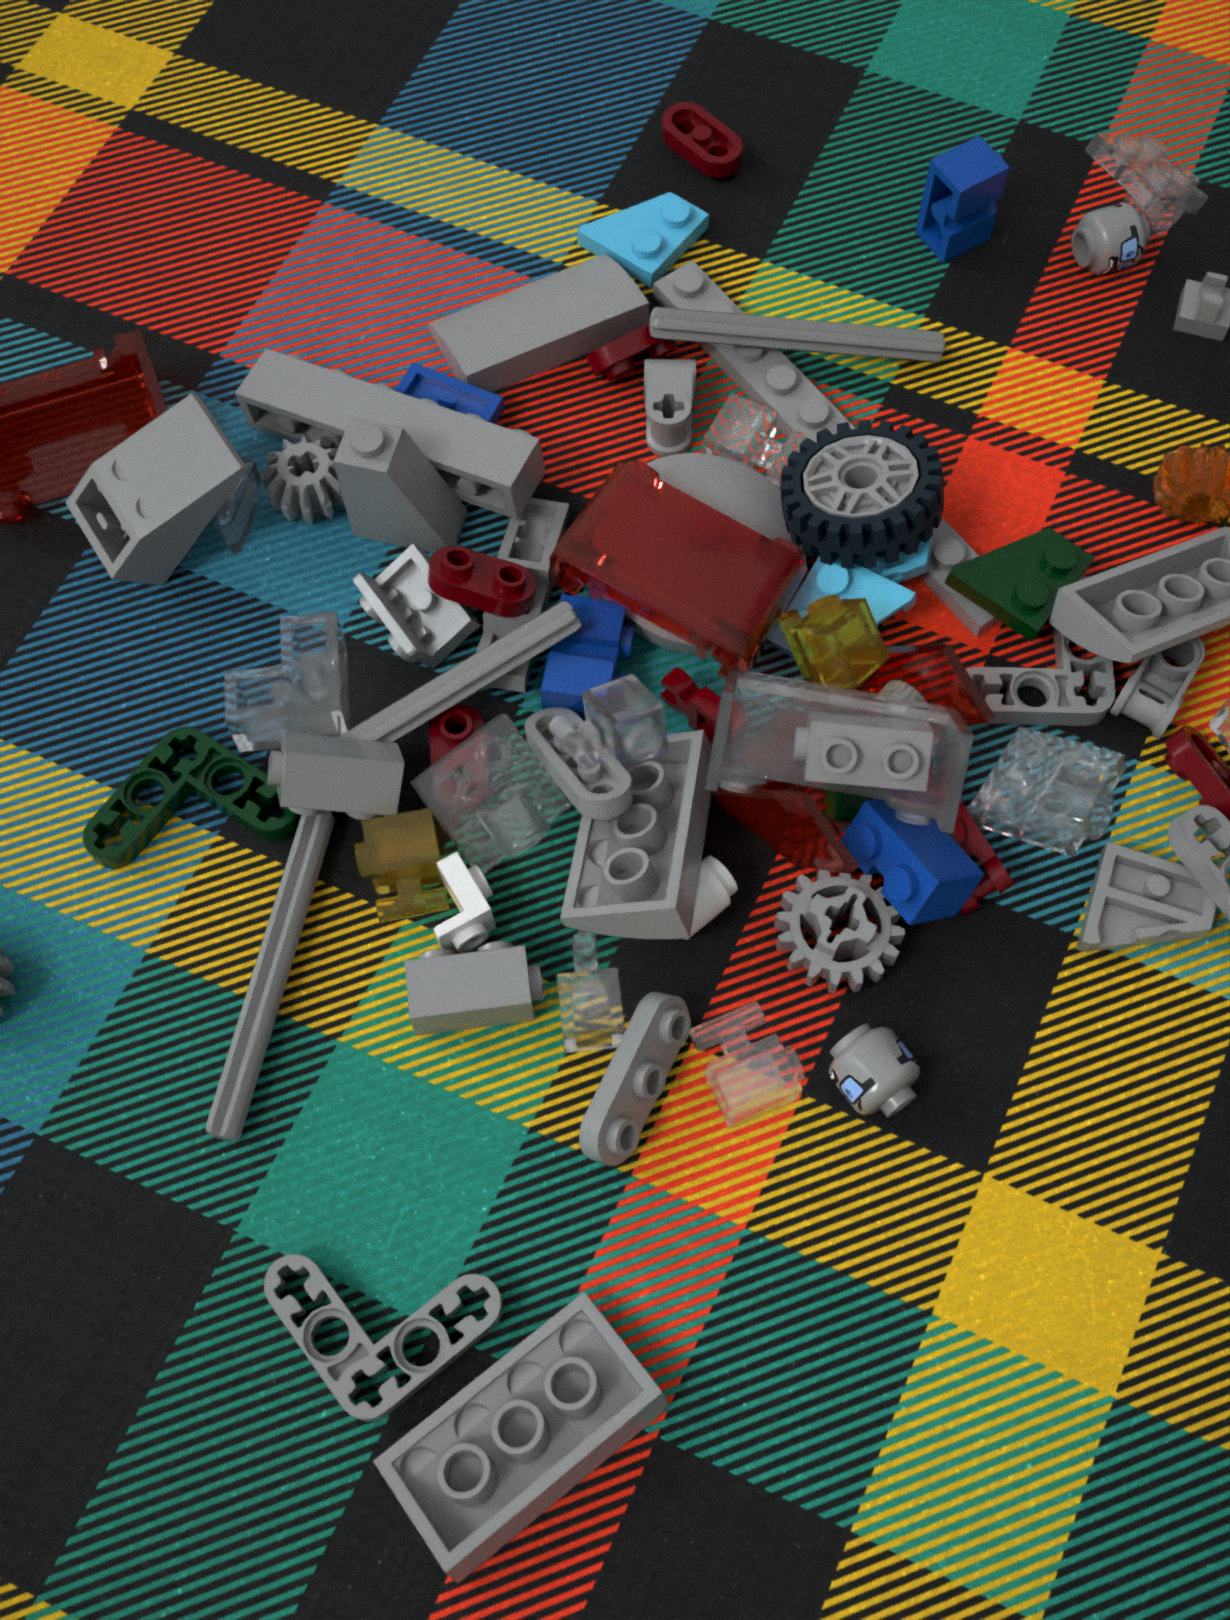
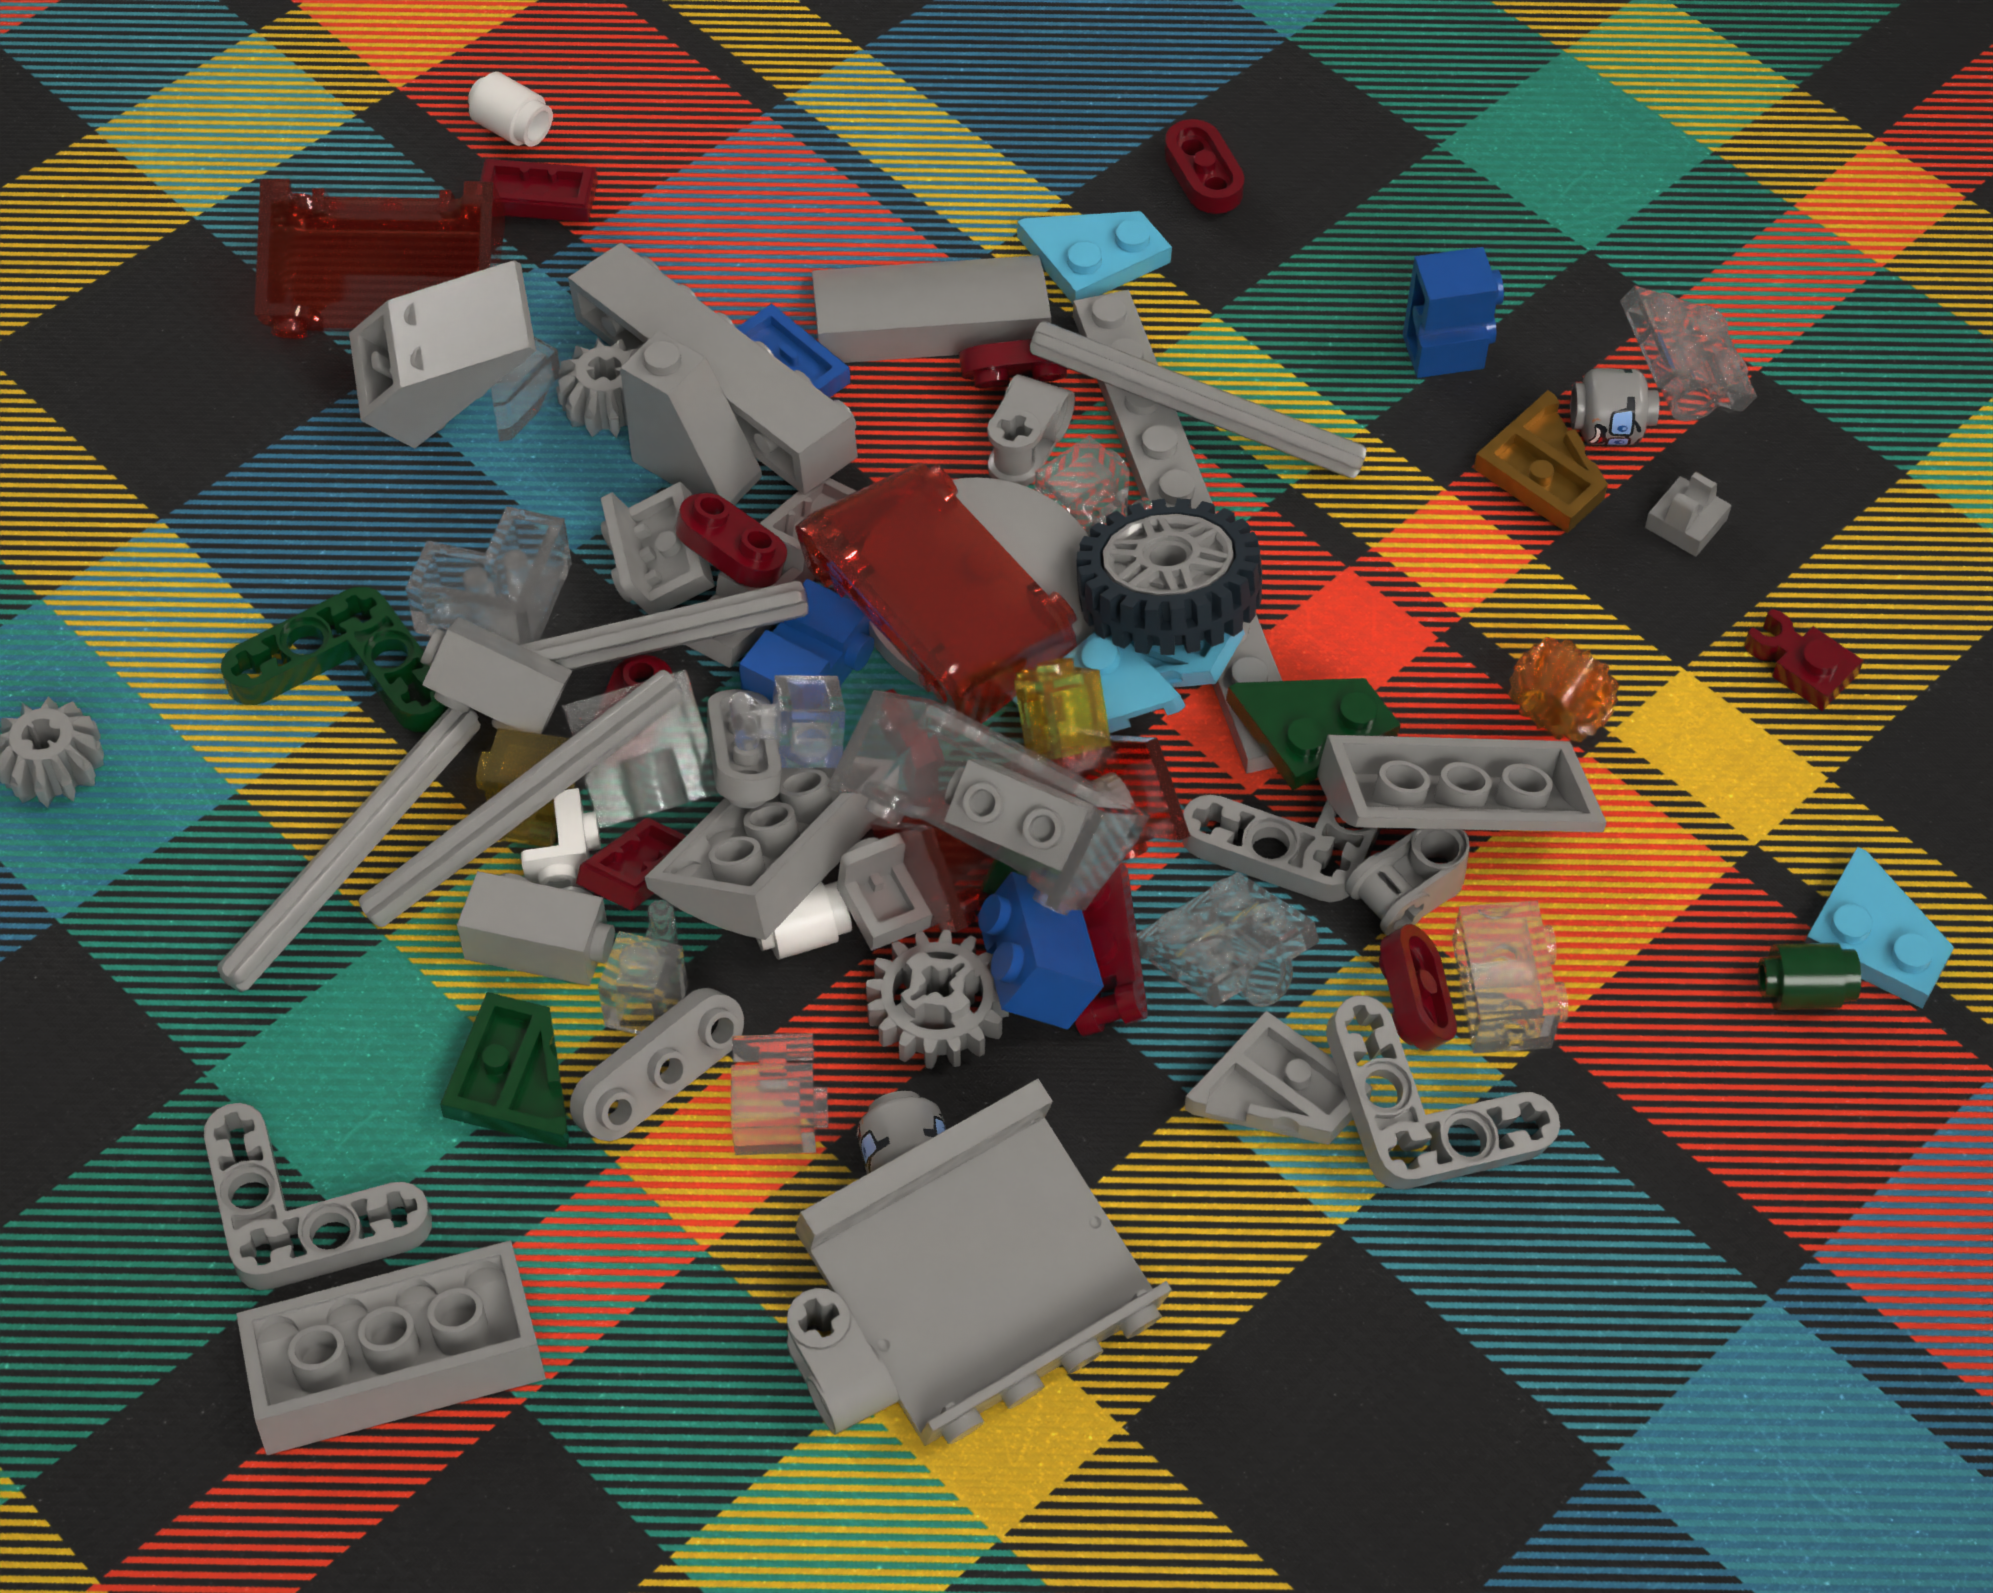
camera: 20 degrees right, 10 degrees down
none -> light grey axle [358,670,685,927]
none -> dark green wing [440,992,569,1148]
none -> white brick [468,72,553,147]
none -> dark red plate [475,159,598,222]
none -> dark red plate [576,818,686,911]
none -> light grey piece [787,1288,899,1435]
none -> light grey panel [795,1079,1172,1446]
none -> light grey bracket [837,833,932,951]
none -> pearl gold wing [1474,390,1608,533]

